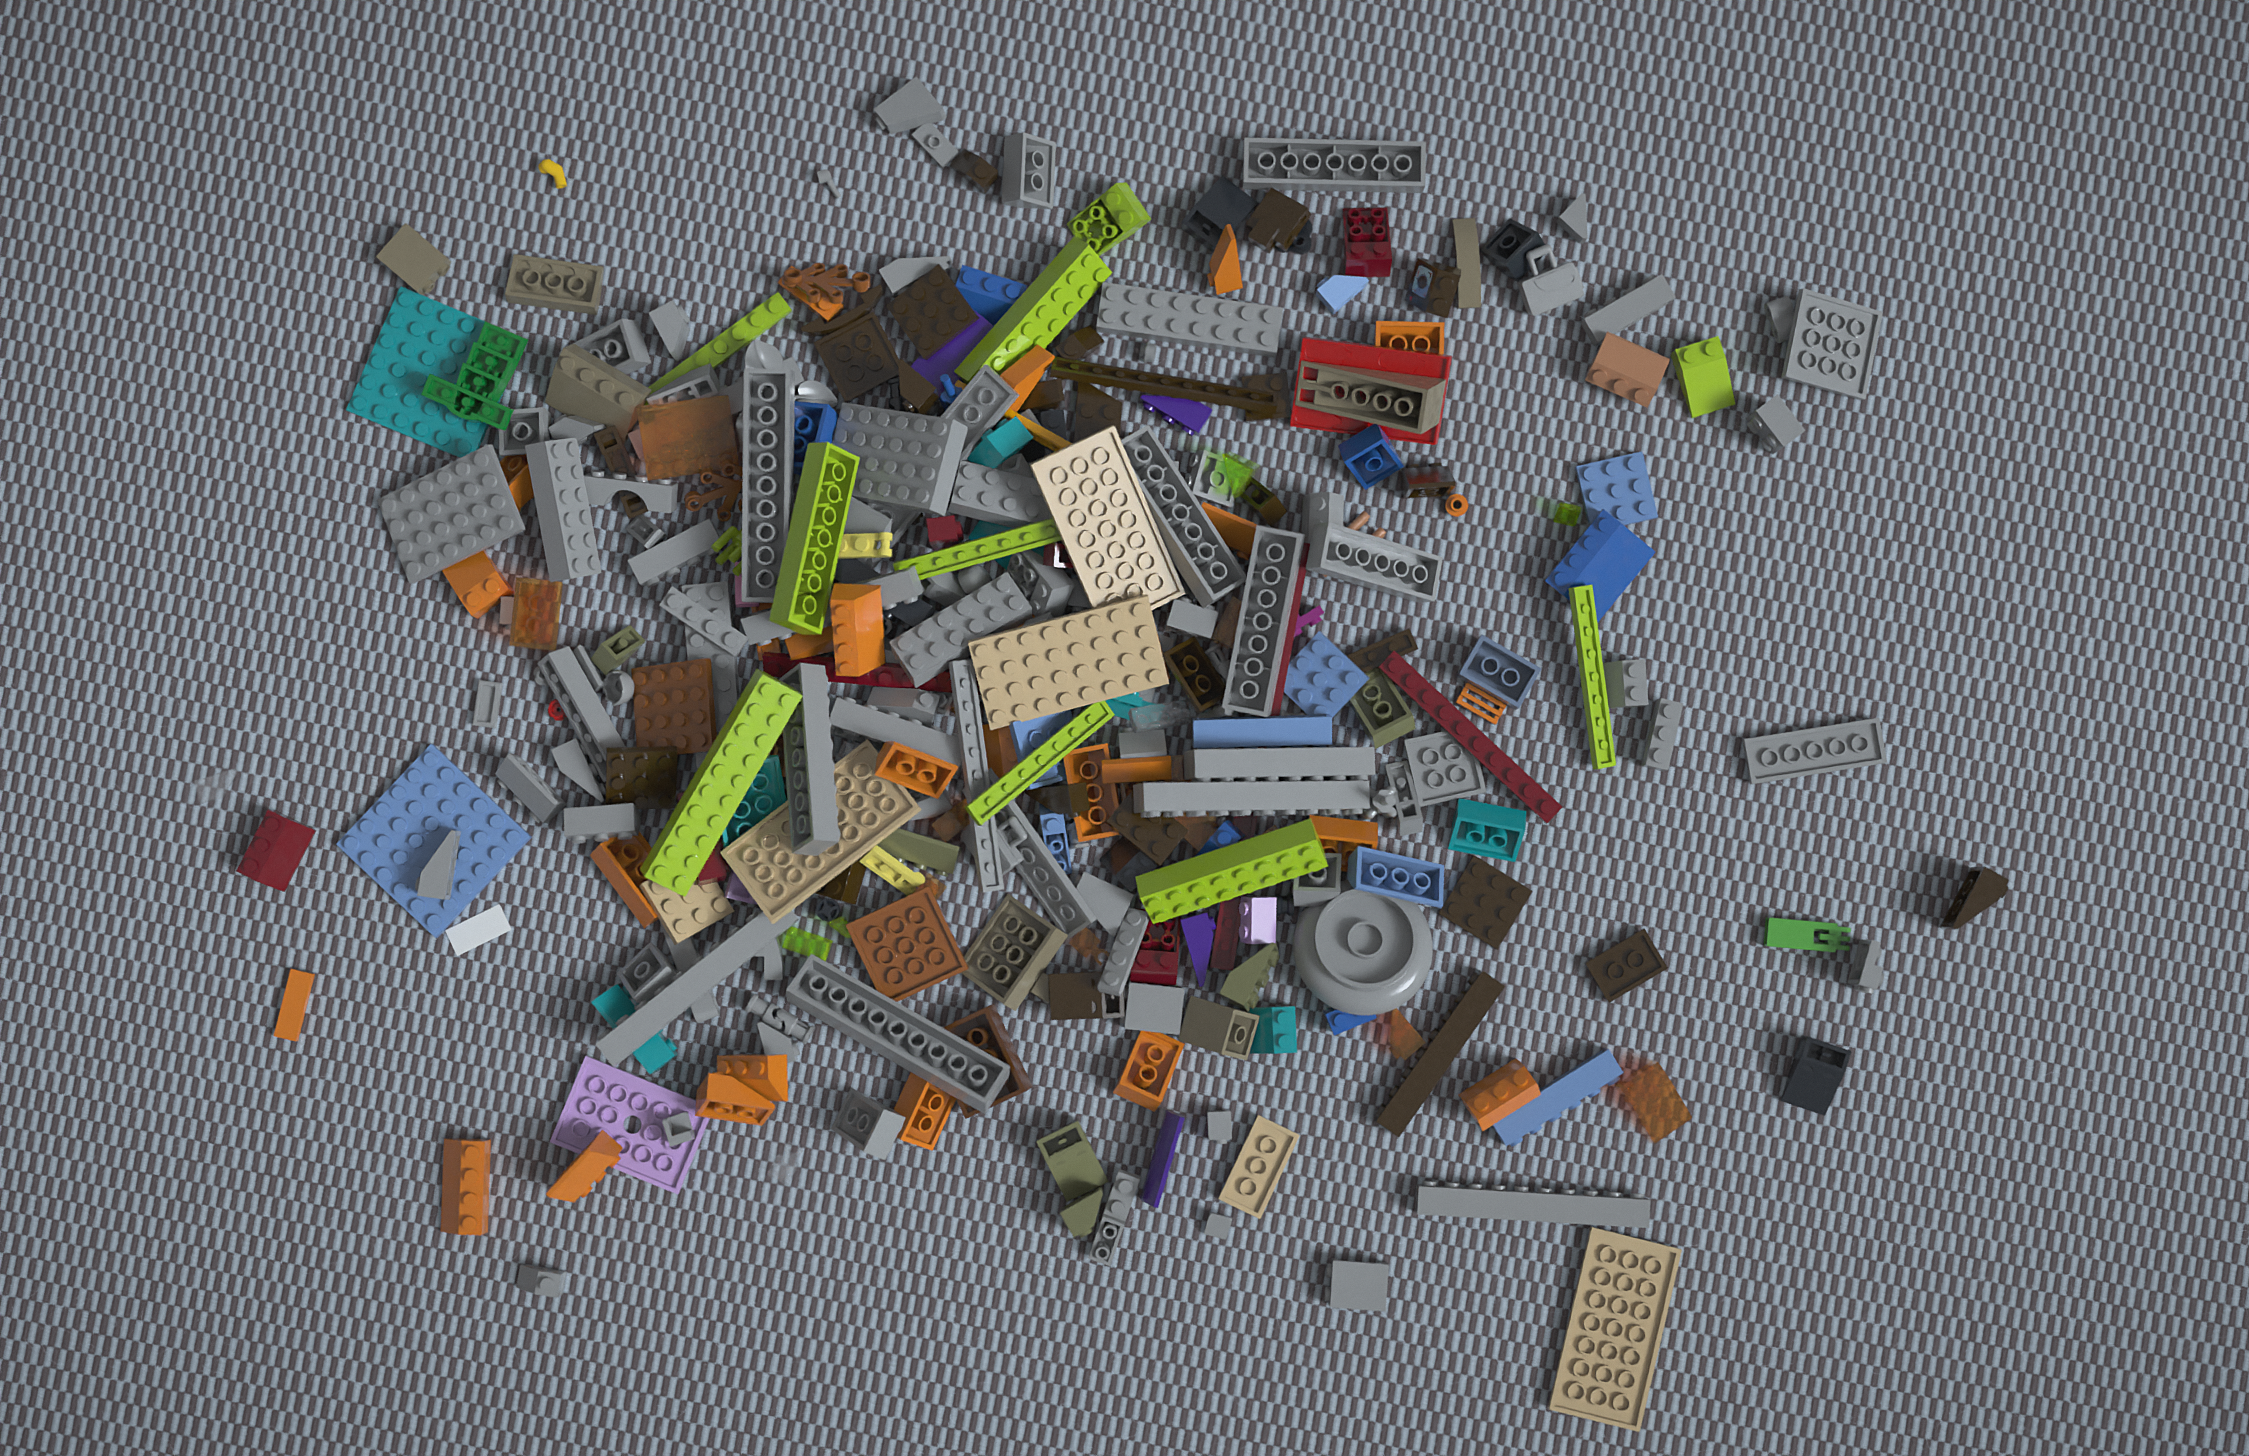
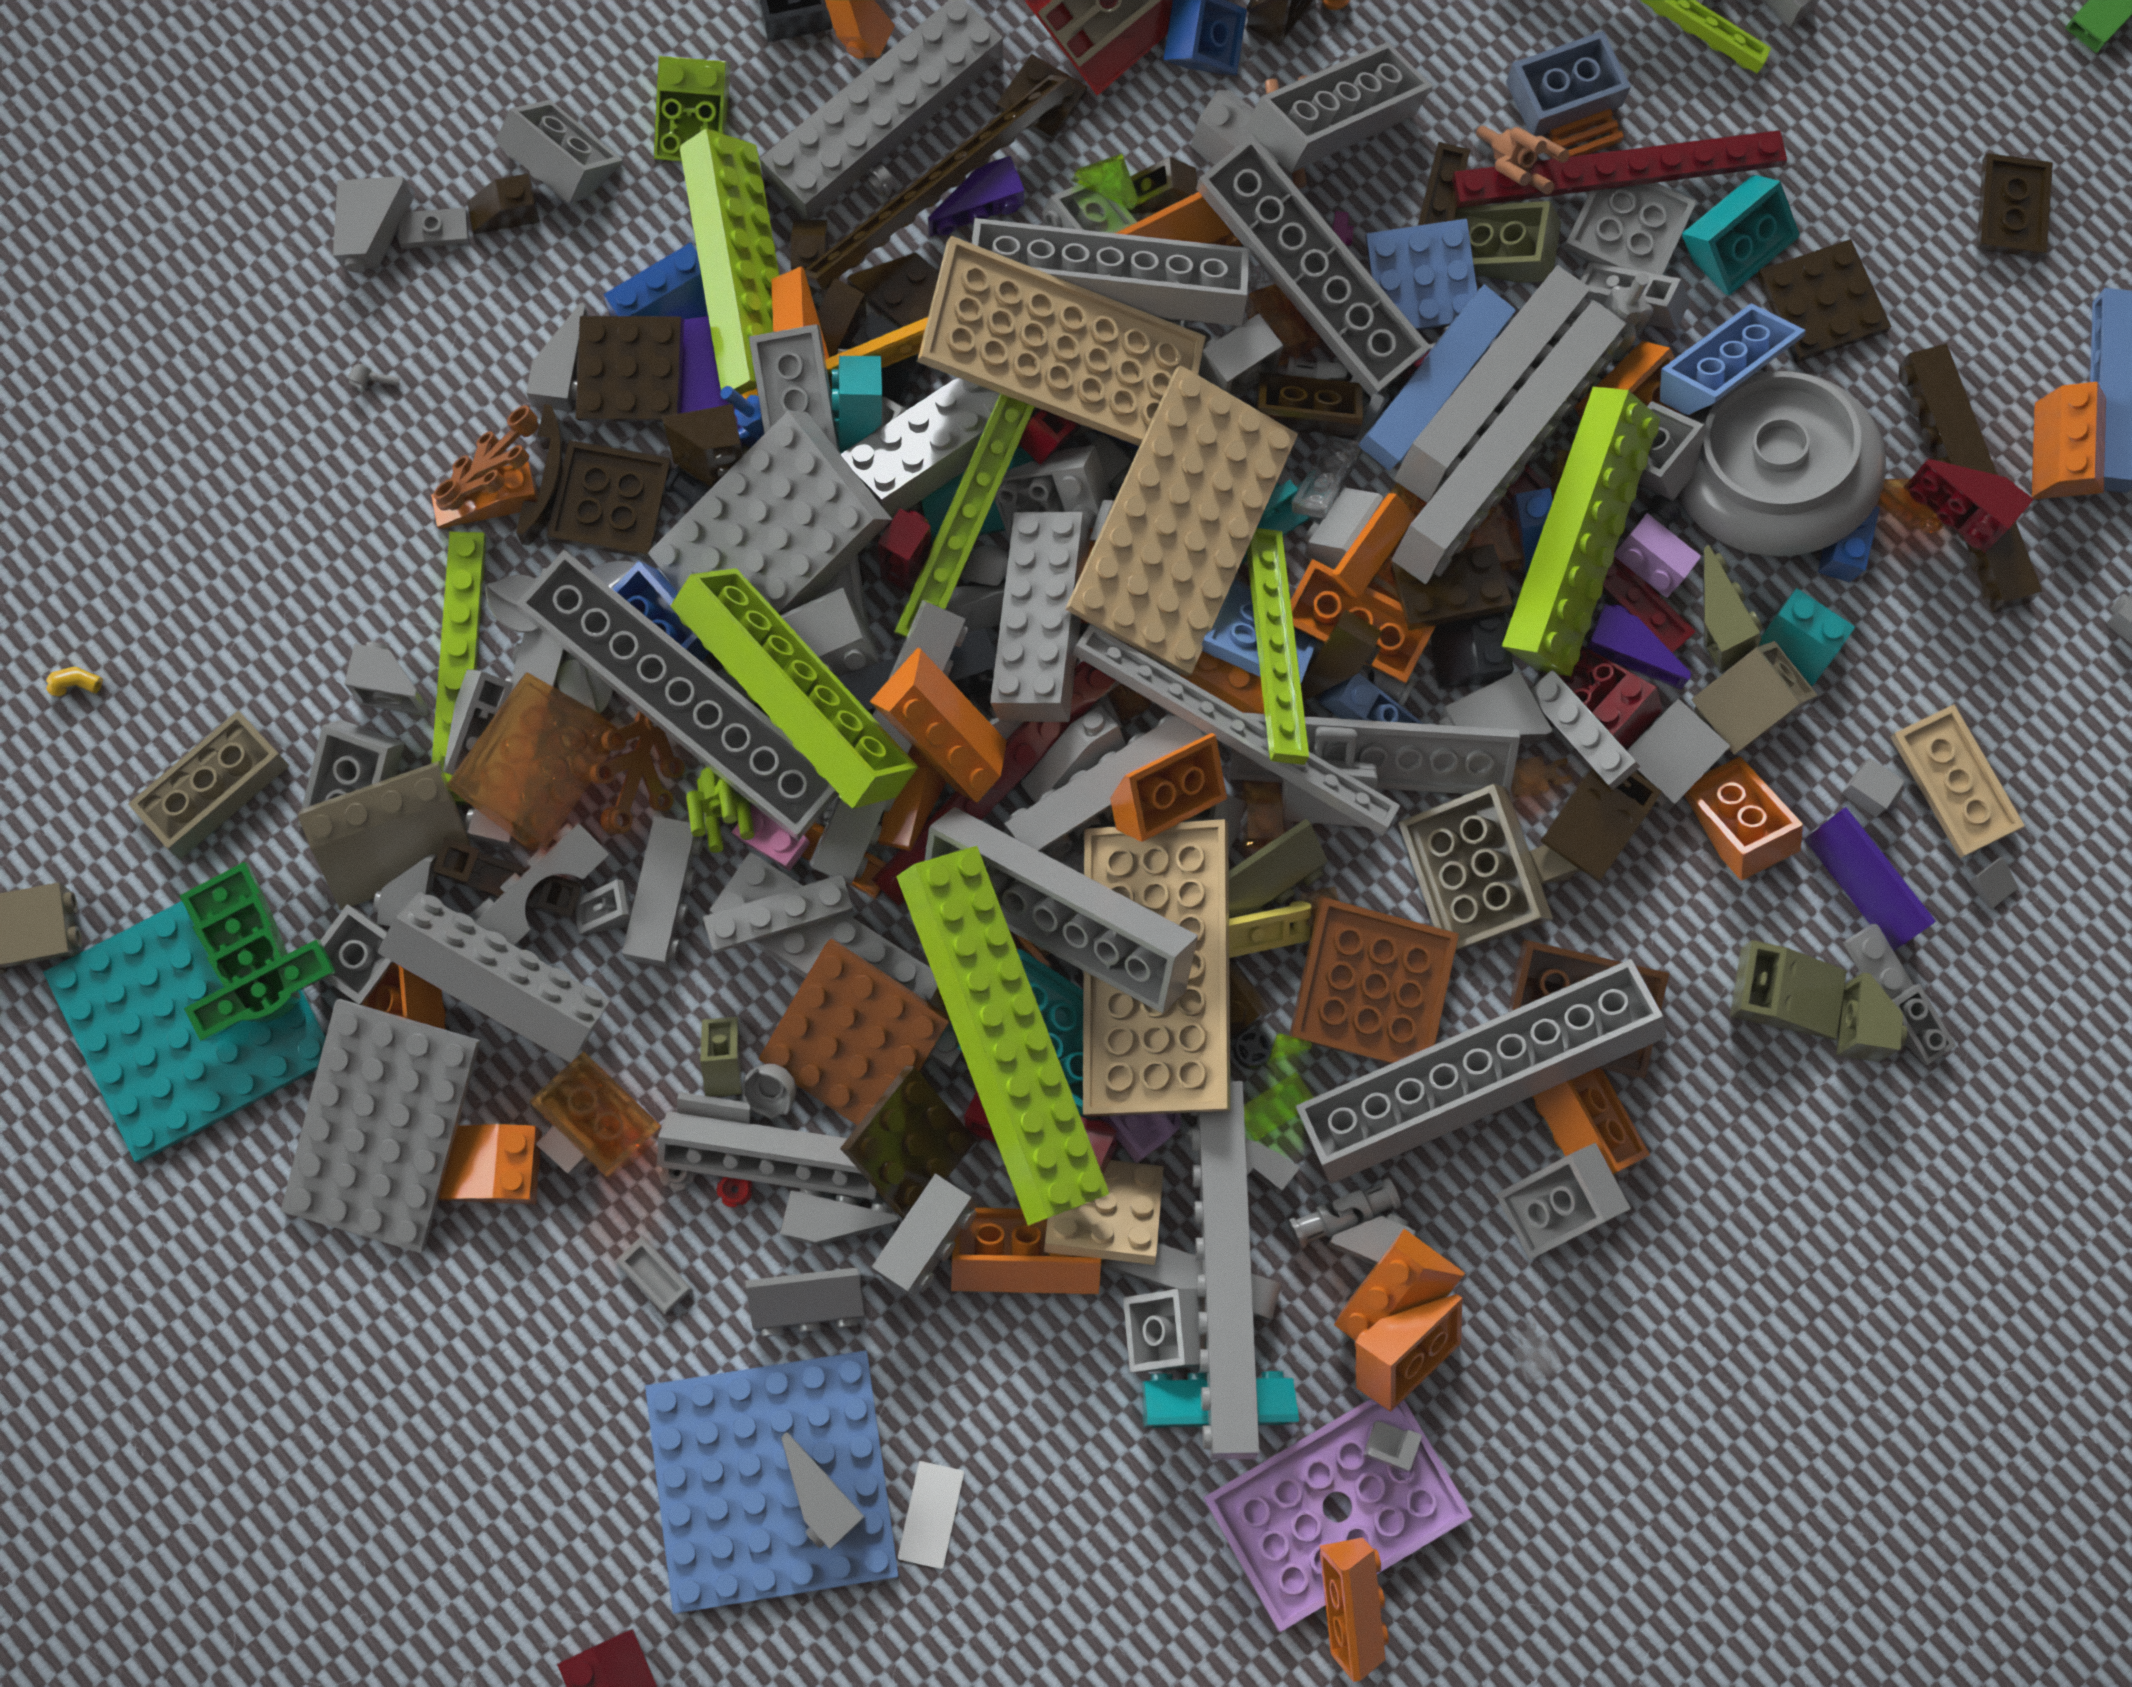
camera: 55 degrees left, 10 degrees down
light yellow plate [838,532,893,559] -> none
none -> nougat plant [1476,125,1570,194]
none -> dark red slope [1903,459,2034,553]

